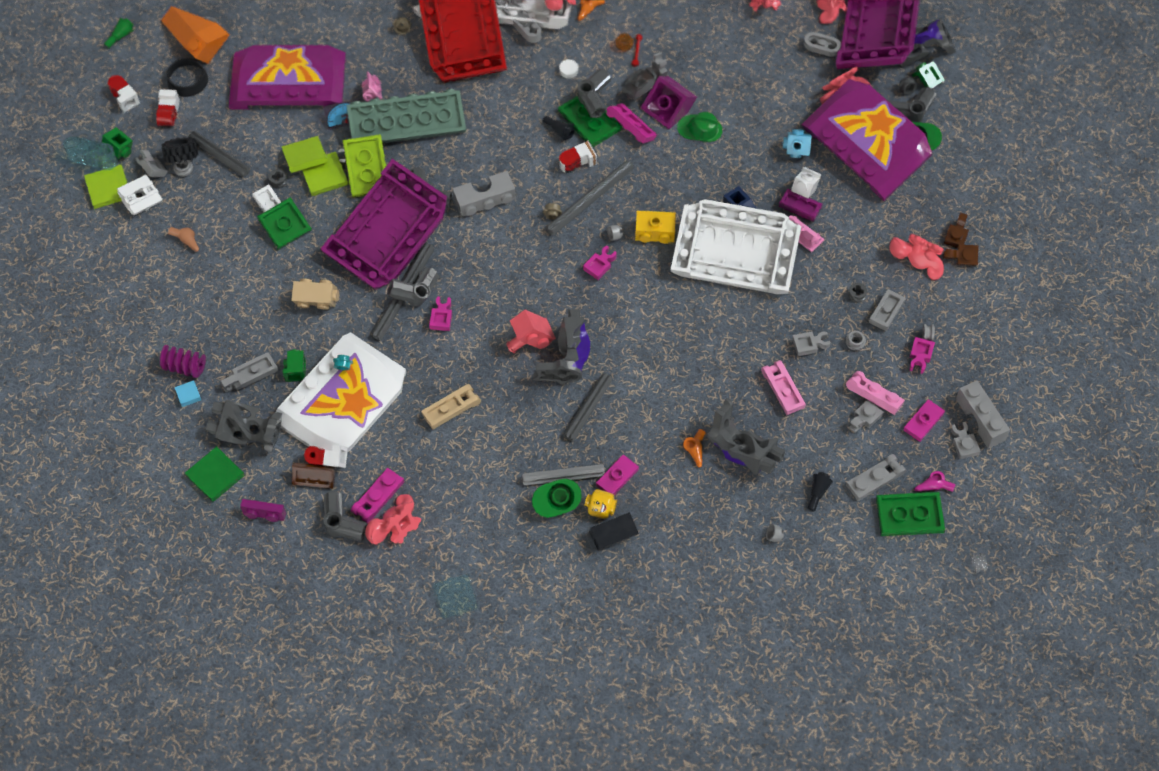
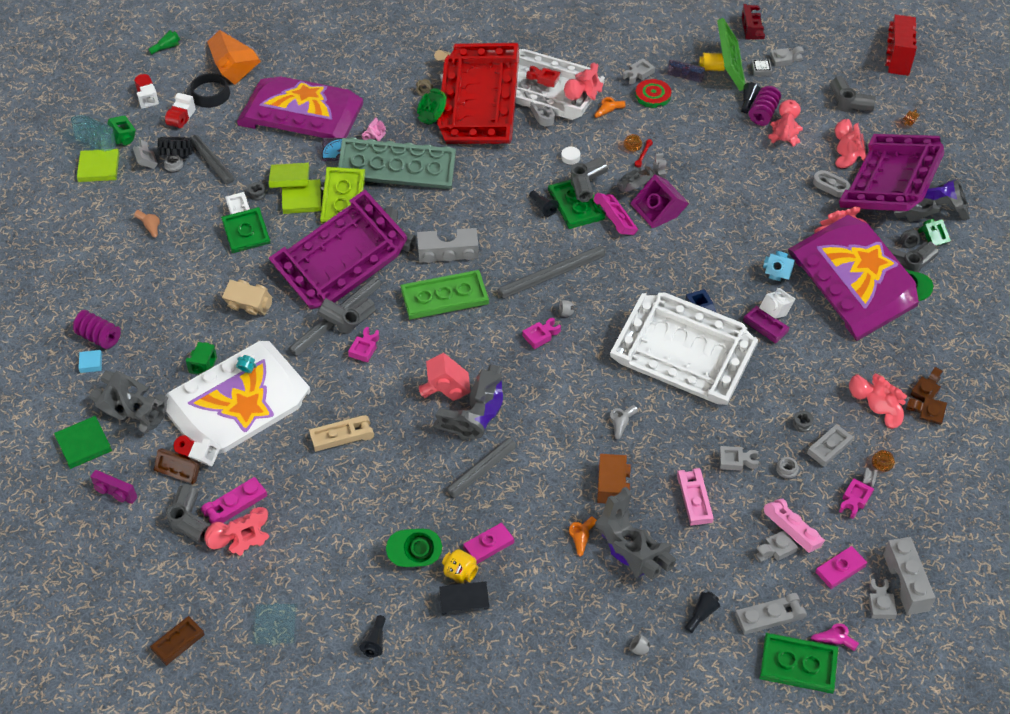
camera: 15 degrees right, 10 degrees down
white piece [117,175,163,215] -> none
light grey hinge [221,352,278,392] -> none
light grey axle [522,464,605,486] -> none
dark tan plate [543,203,562,220] -> none
leg [559,141,597,173] -> none
yellow brick [635,211,676,244] -> none
green piece [677,112,722,142] -> none
bright pink hinge [789,215,825,252] -> none
none -> reddish brown plate [150,616,205,666]
none -> black cone [359,615,386,658]
none -> bright green plate [400,270,489,320]
none -> green tile [417,88,446,125]
none -> dark orange brick [597,454,631,504]
none -> light grey animal [610,405,638,440]
none -> clear orange plate [872,450,895,472]

